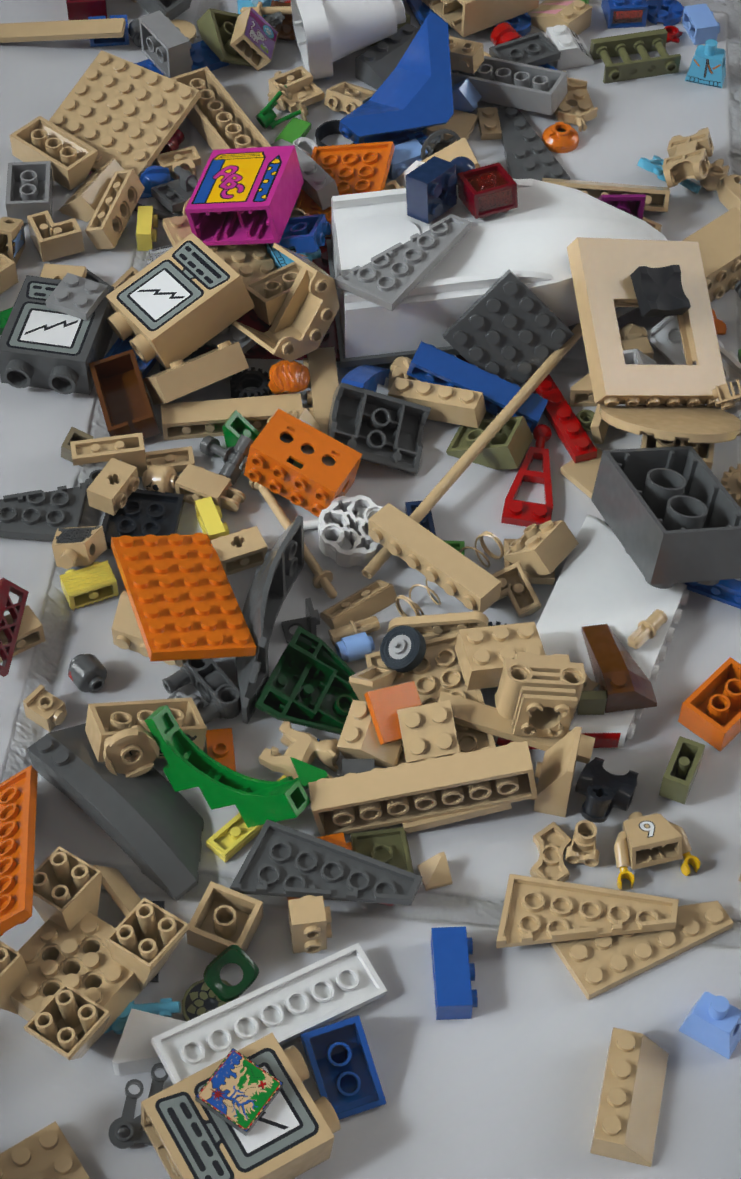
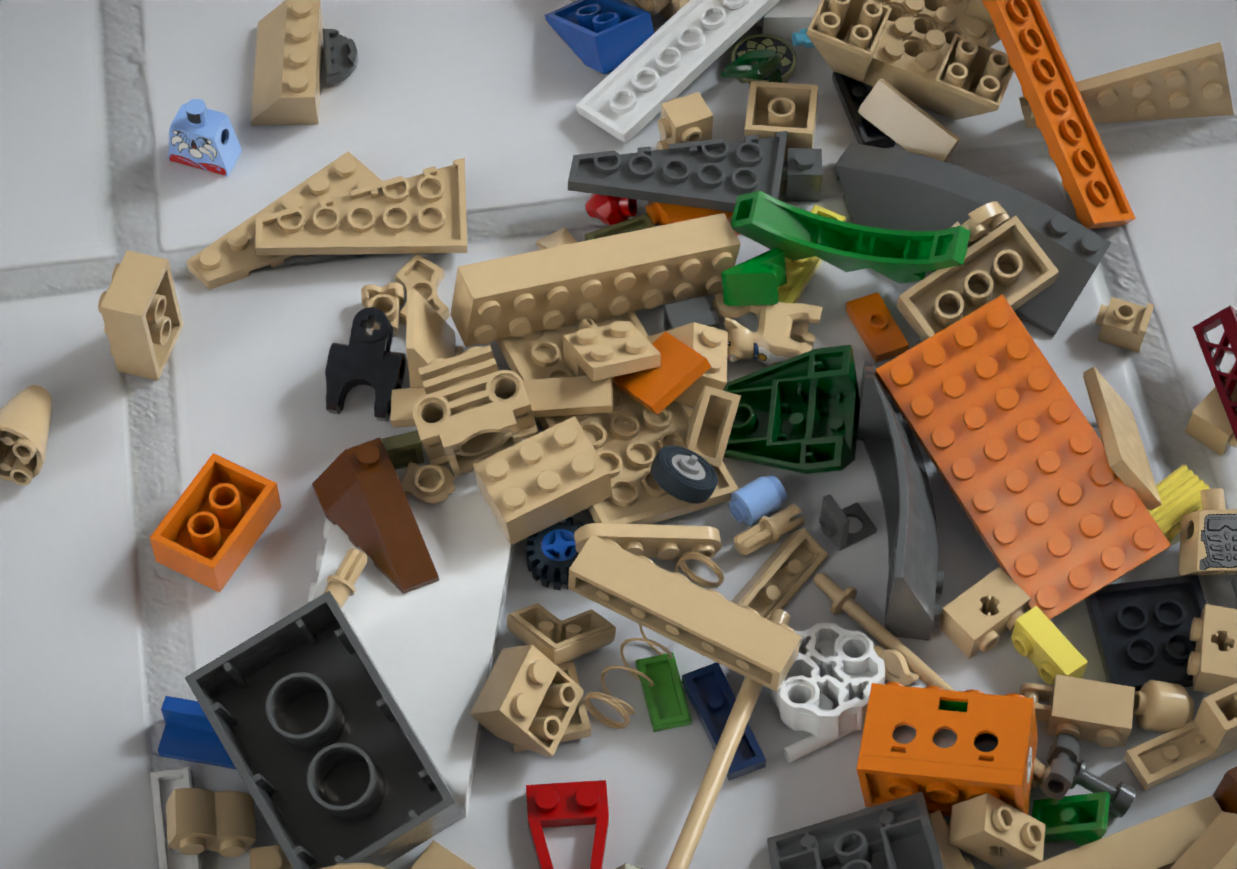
camera: 165 degrees right, 5 degrees up
dark grey head [68,654,107,692] -> none
blue brick [431,927,478,1020] -> none
tan torso [614,812,701,890] -> none
olive brick [659,736,705,804] -> none
none -> dark grey plate [322,29,358,85]
none -> dark grey brick [781,148,822,202]
none -> tan piece [873,645,919,686]
none -> tan tile [1083,366,1162,511]

